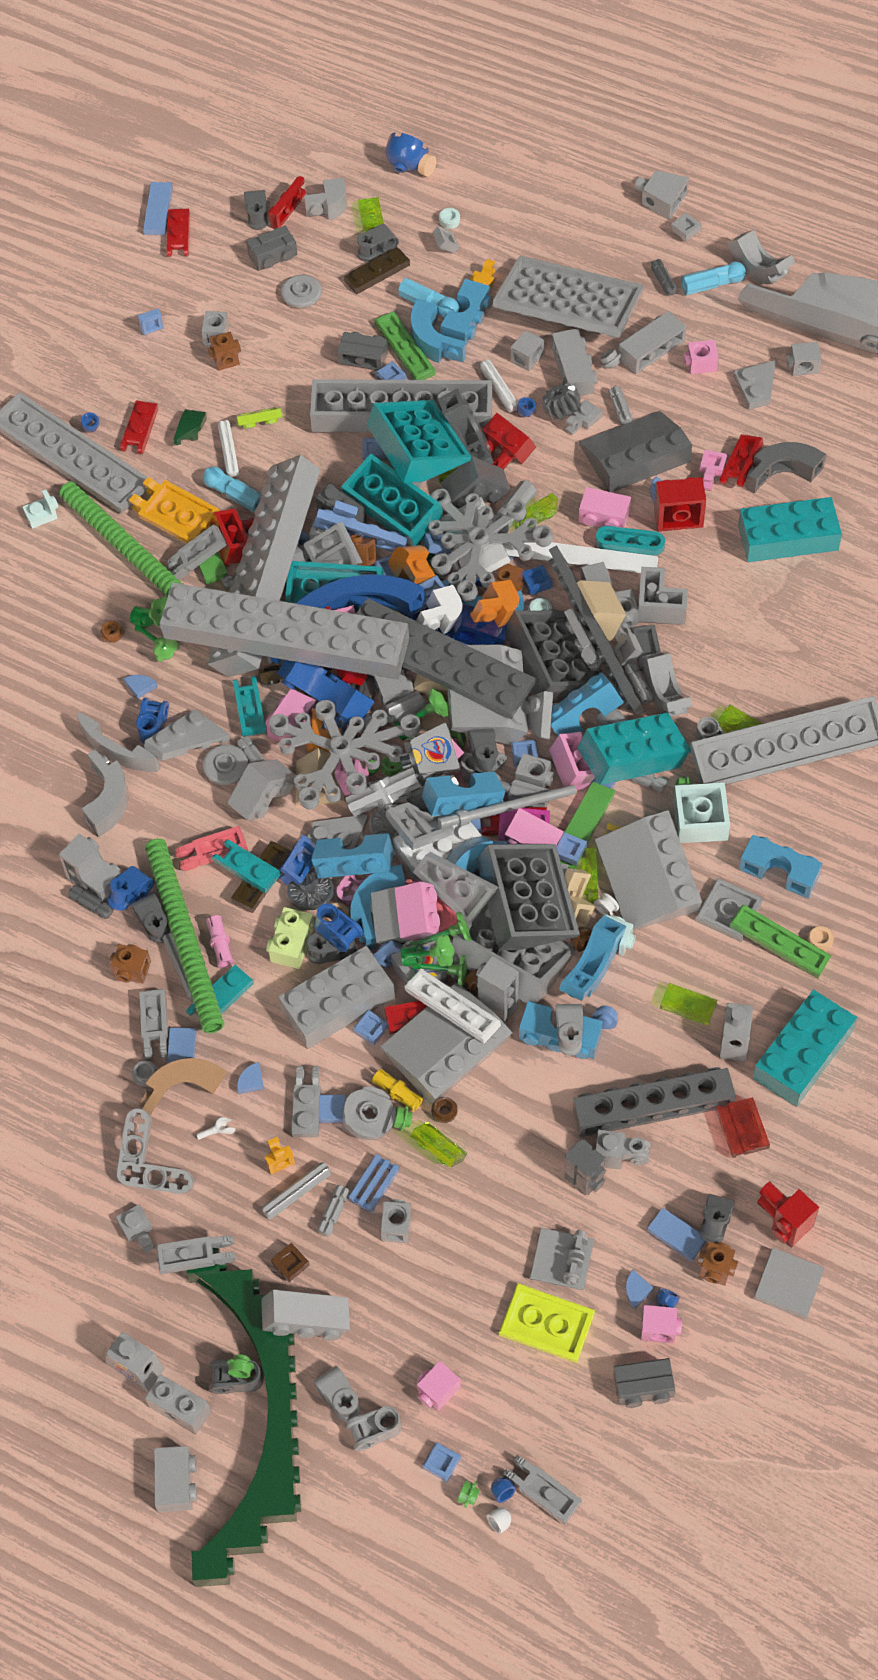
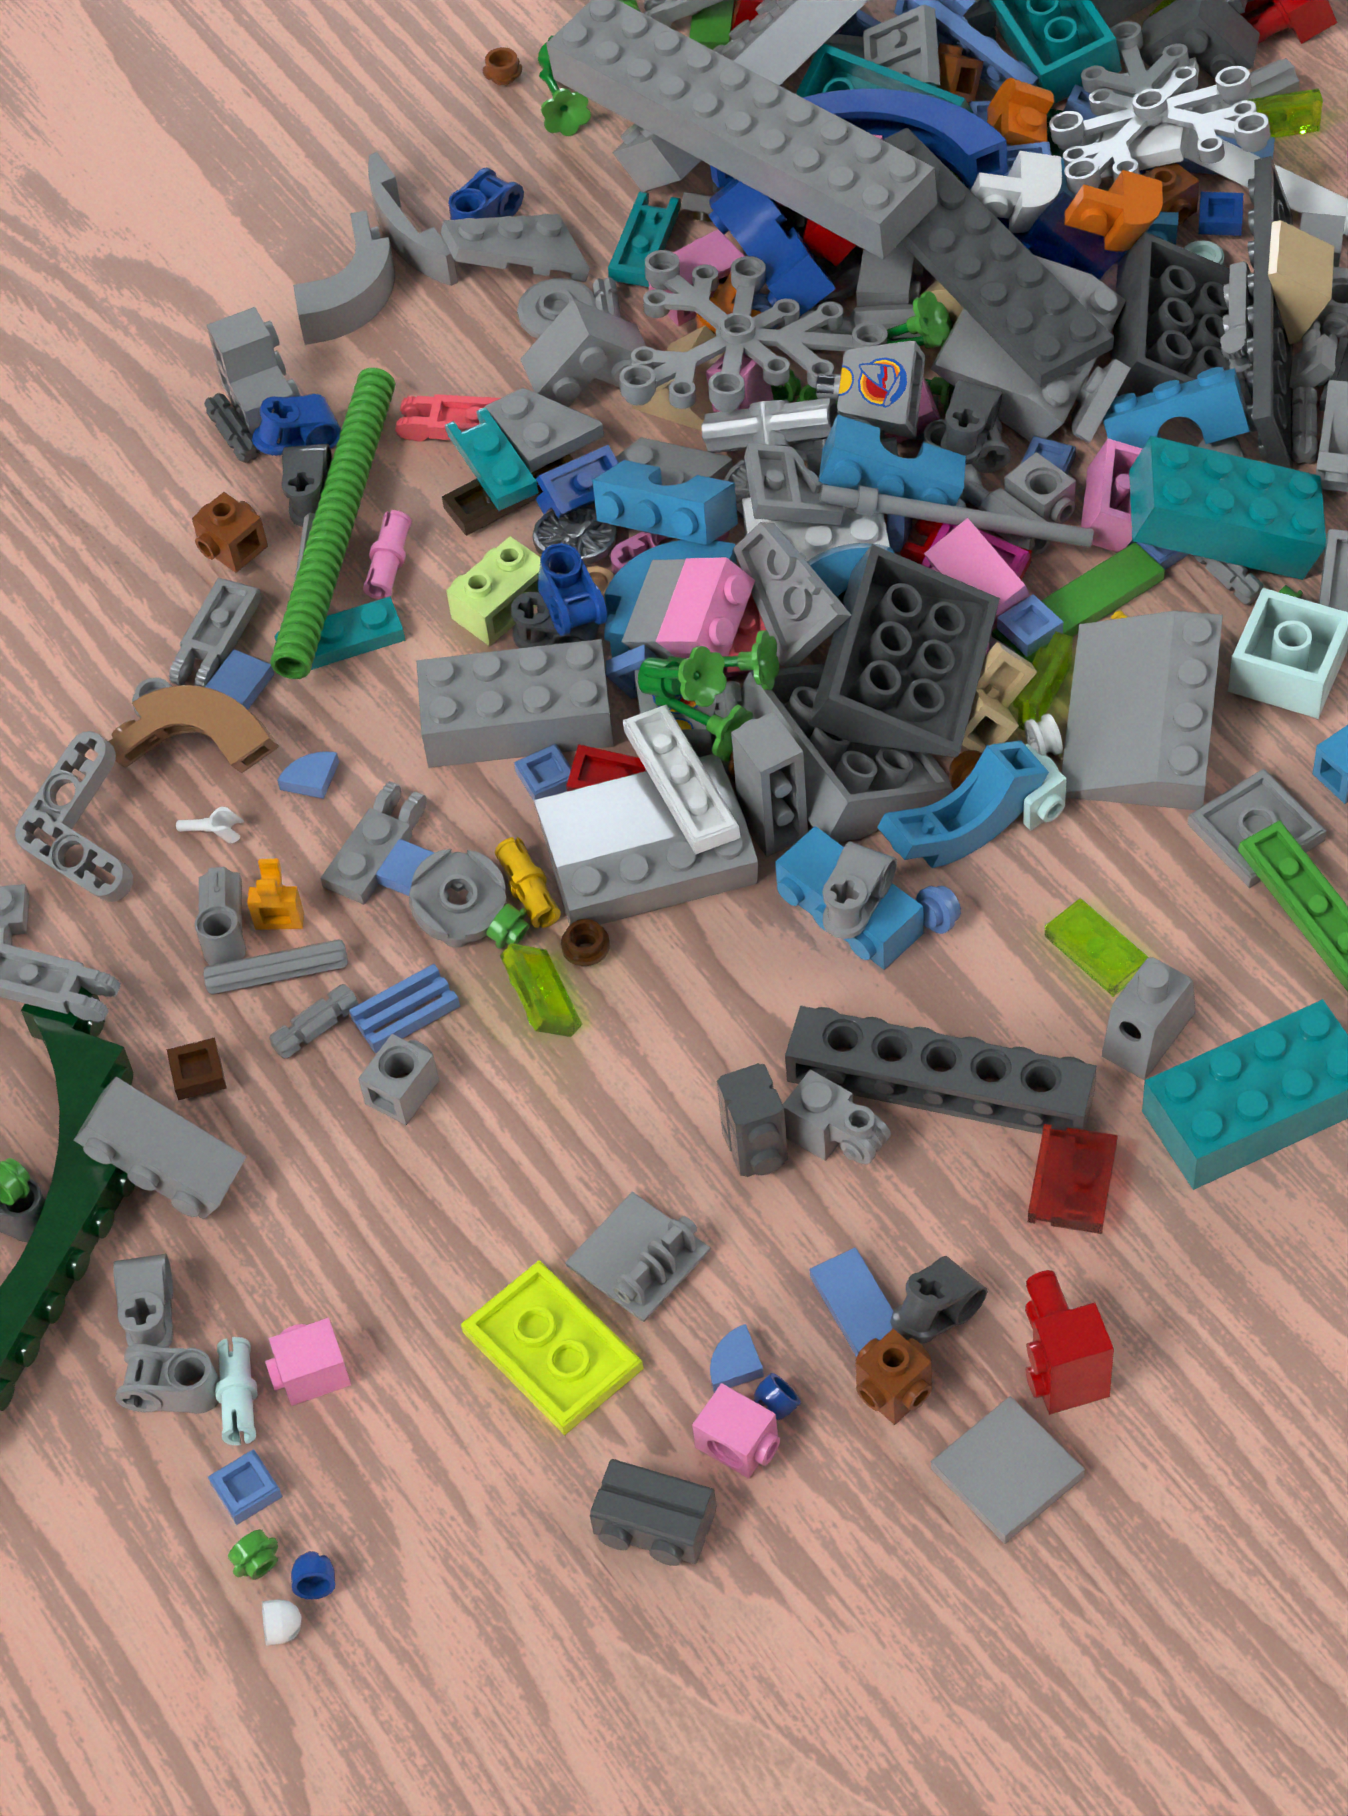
camera: 30 degrees right, 5 degrees down
medium blue tile [124,675,158,699] -> none
light grey hinge [502,1455,582,1525] -> none
none -> light grey piece [195,867,246,965]
none -> light aqua pin [215,1337,258,1445]
none -> light grey wing [485,388,604,473]

